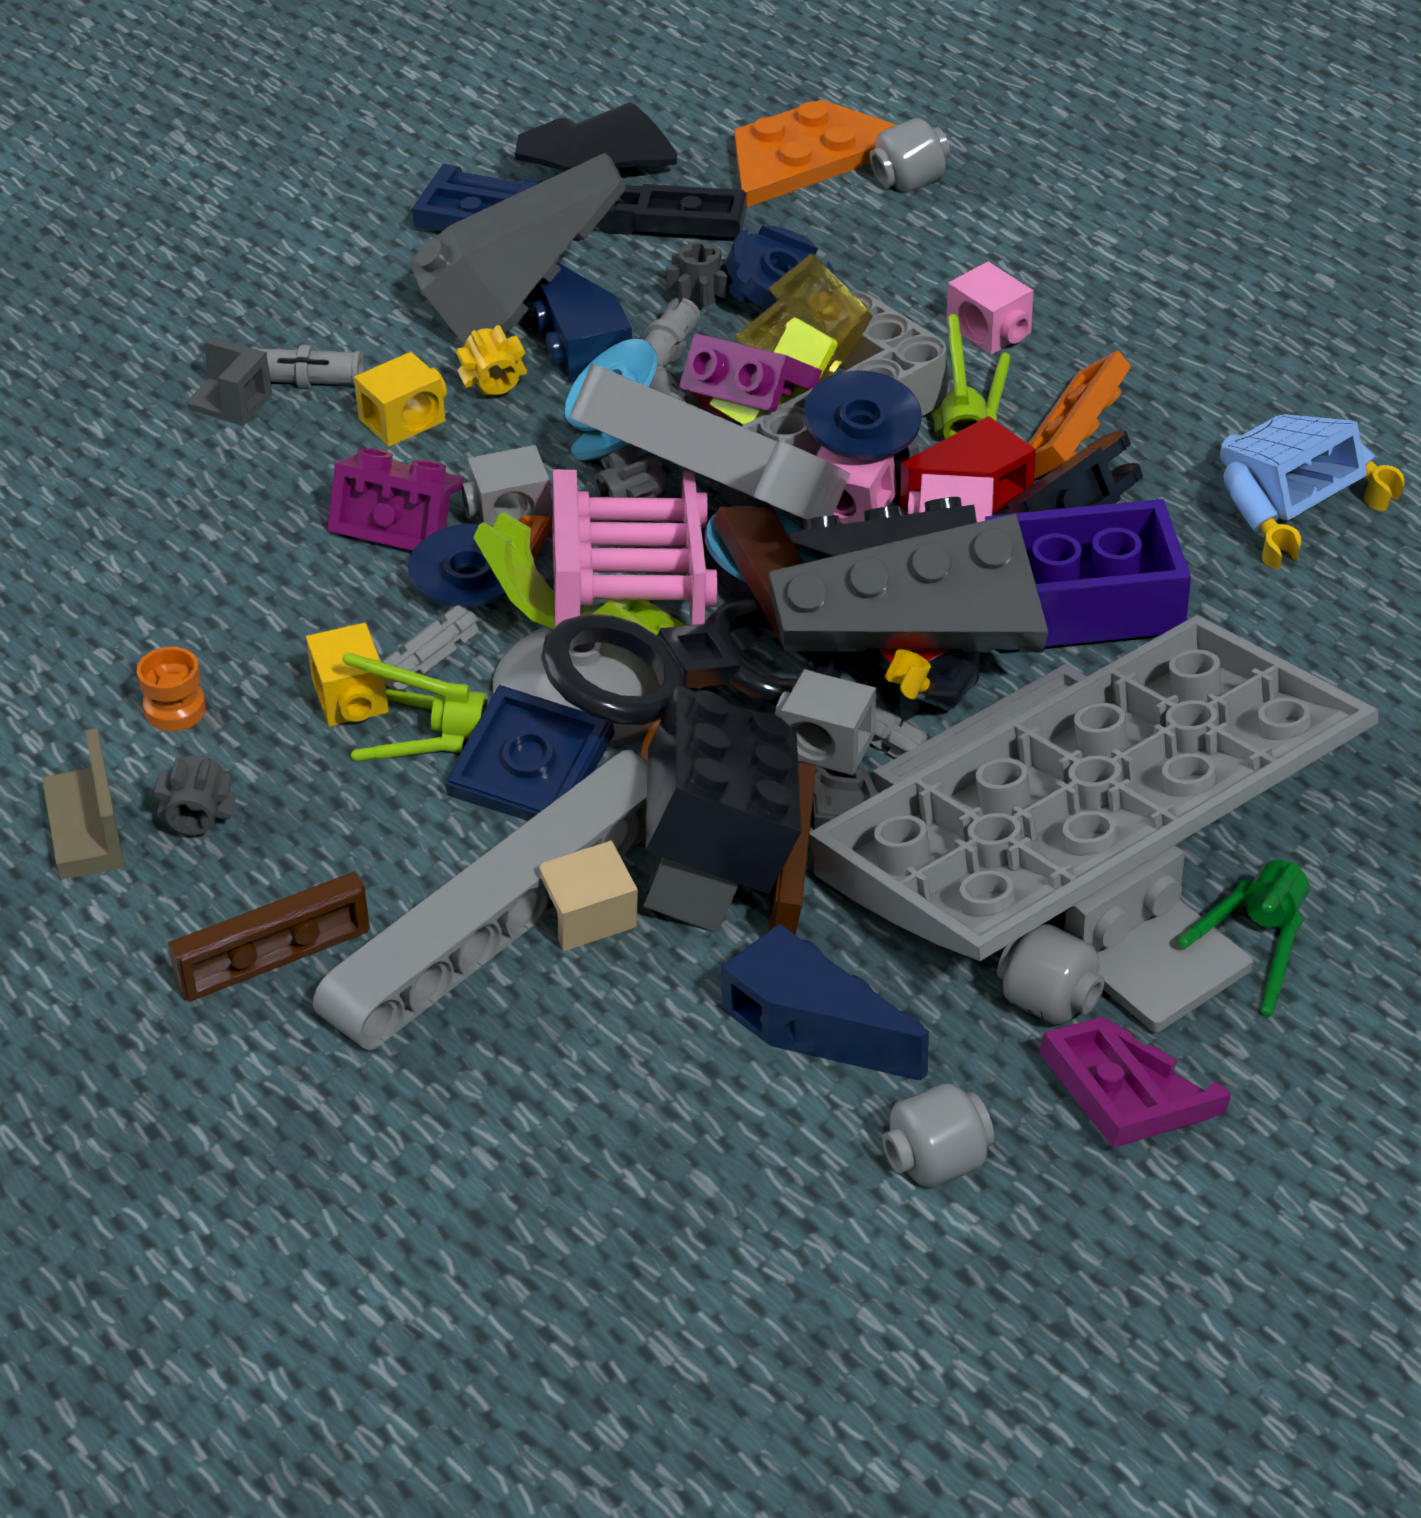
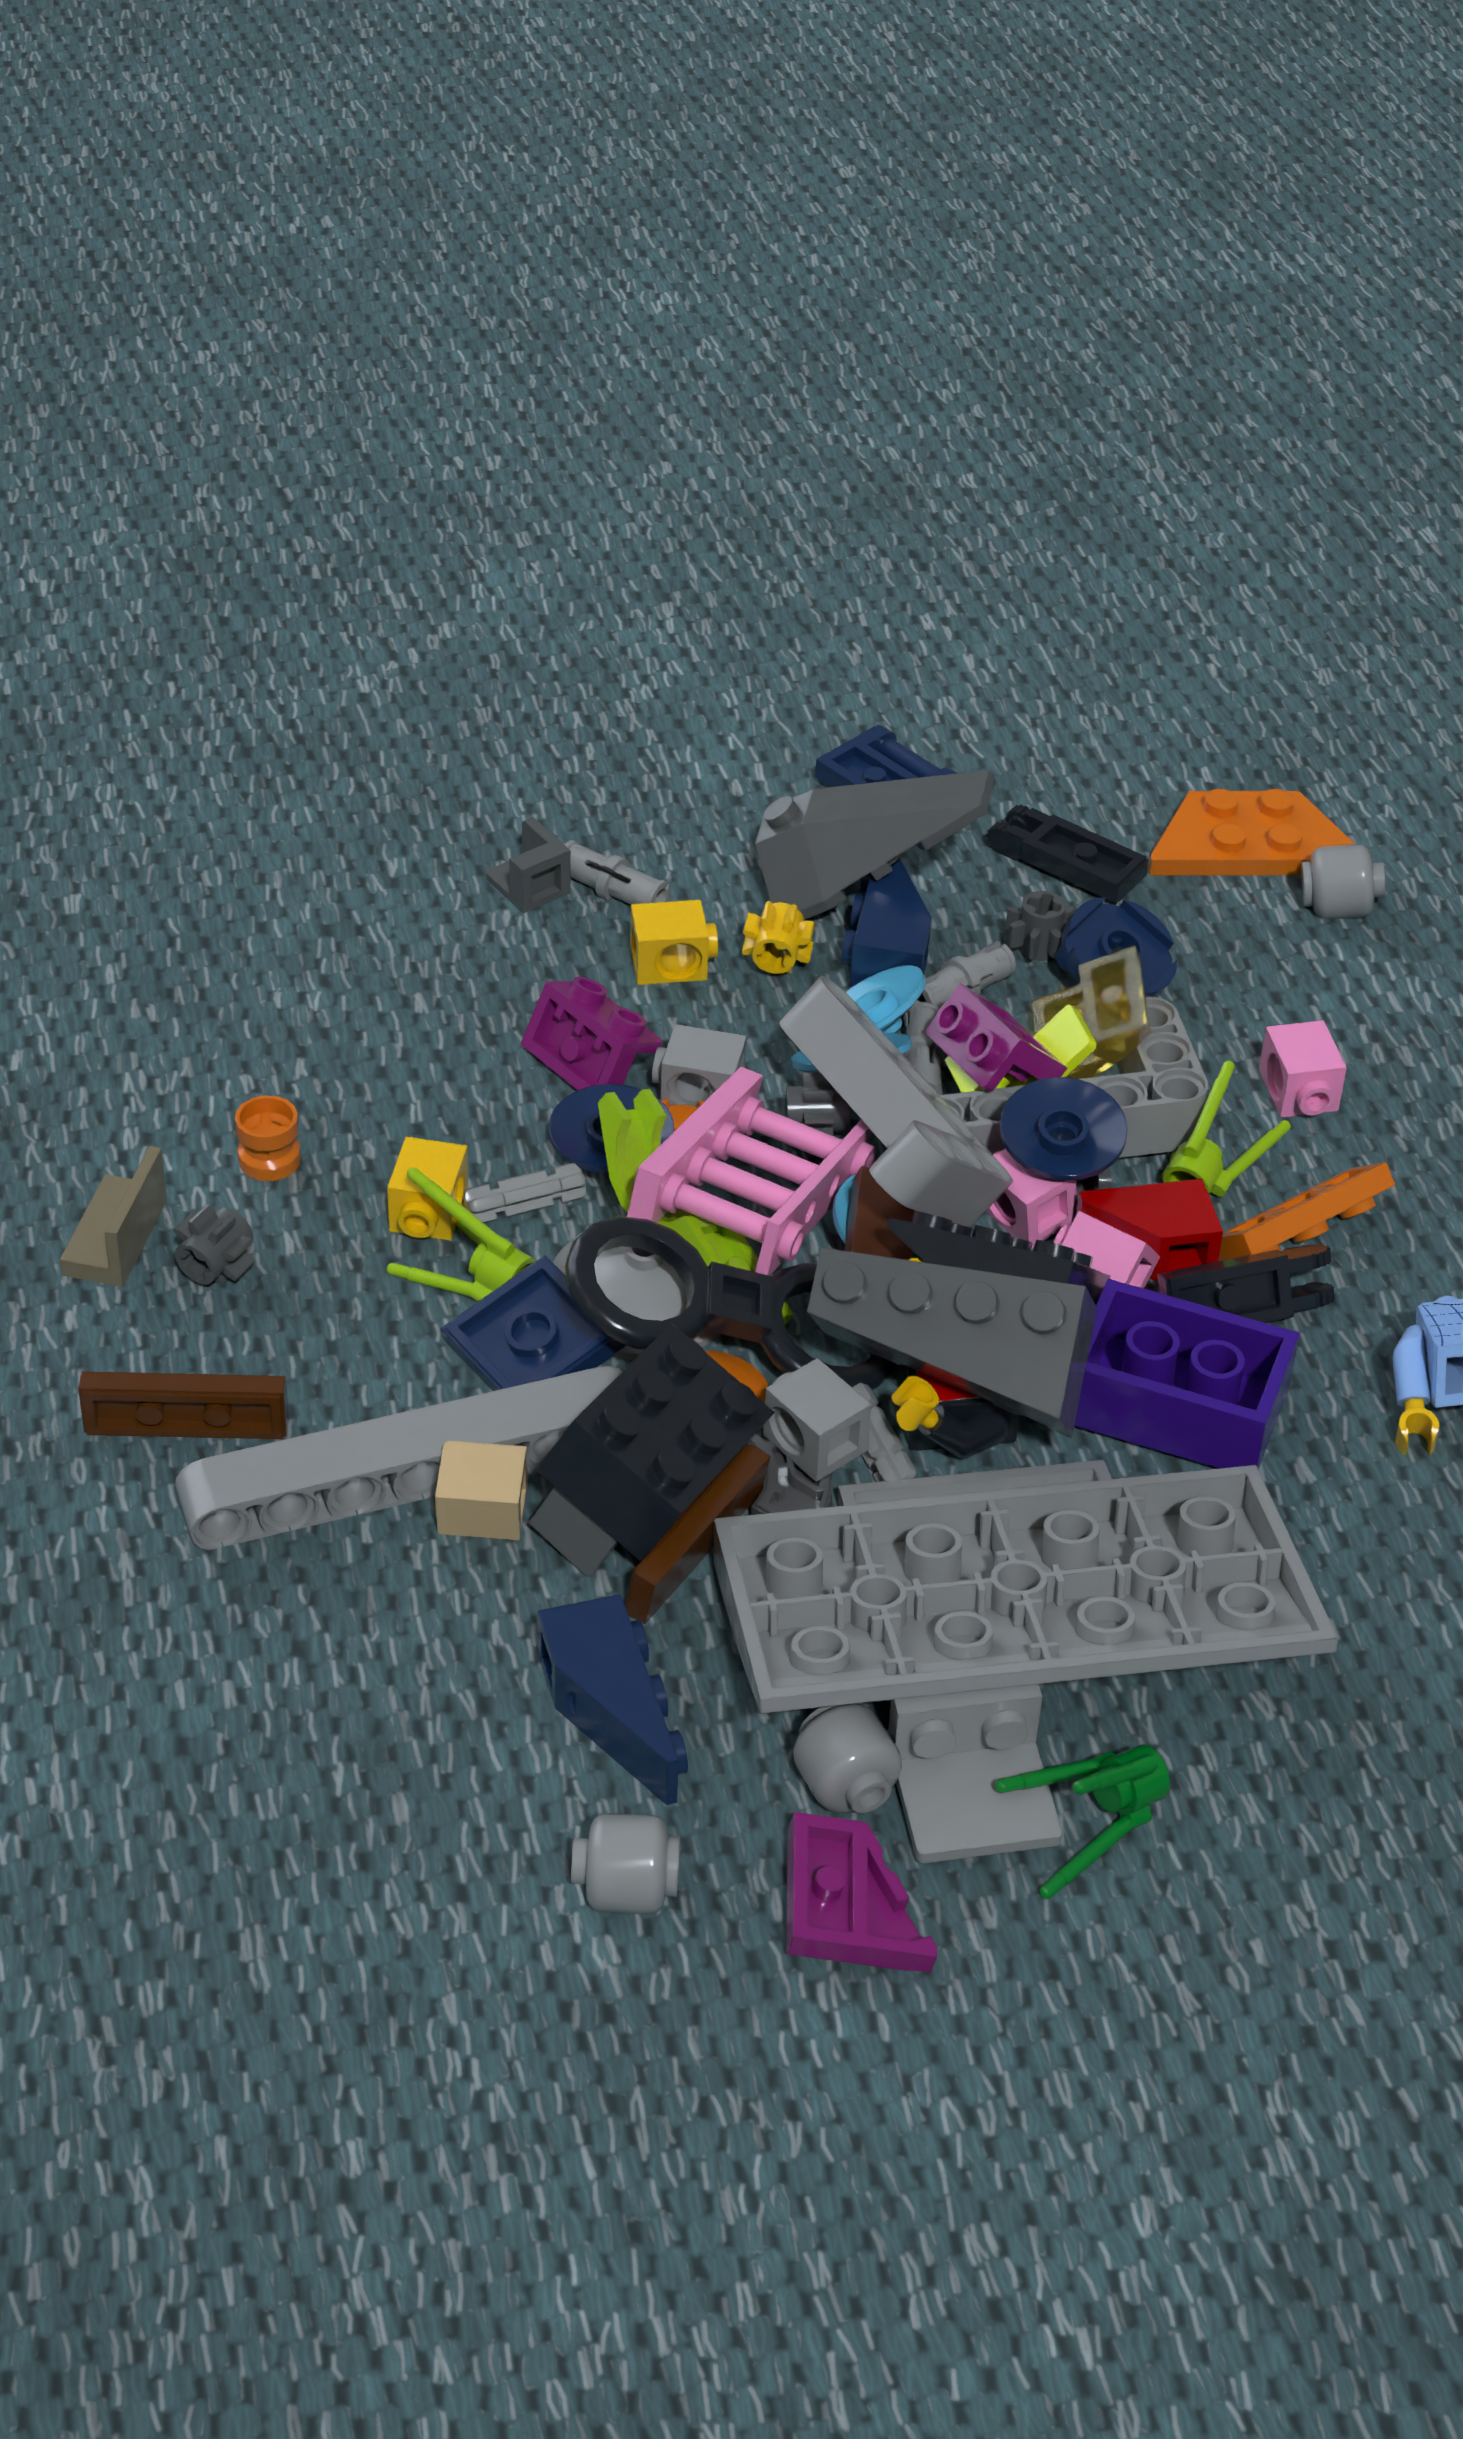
camera: 25 degrees right, 0 degrees up
black panel [515,102,677,172] -> none

